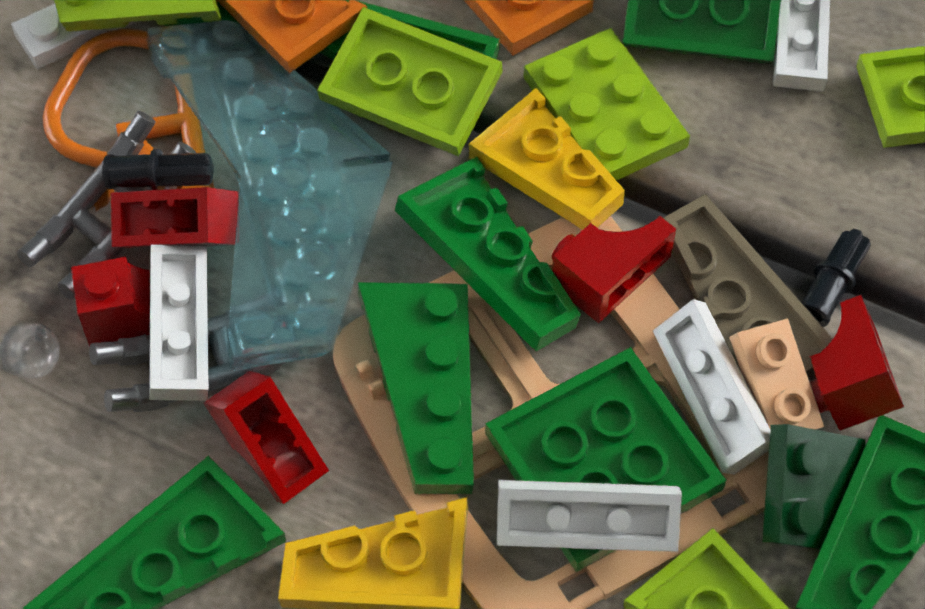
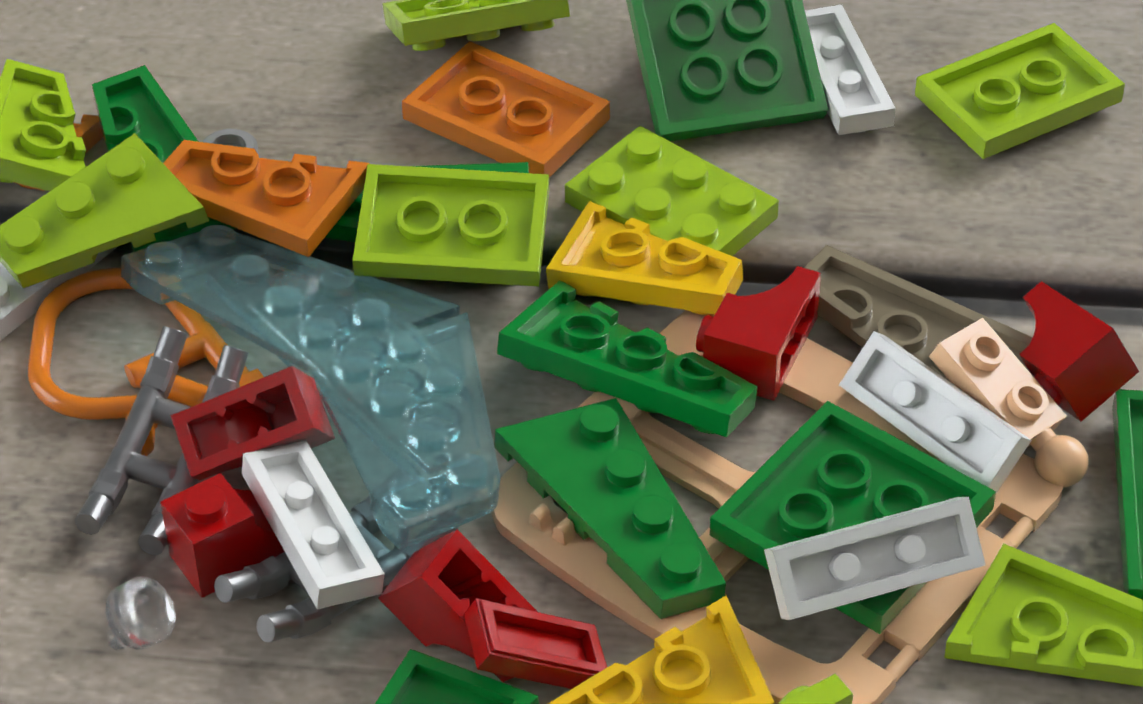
camera: 20 degrees left, 15 degrees down
black axle [102,149,214,190] -> none
dark green wing [762,424,866,549] -> none
black axle [801,228,871,327] -> none
none -> red tile [464,598,607,689]

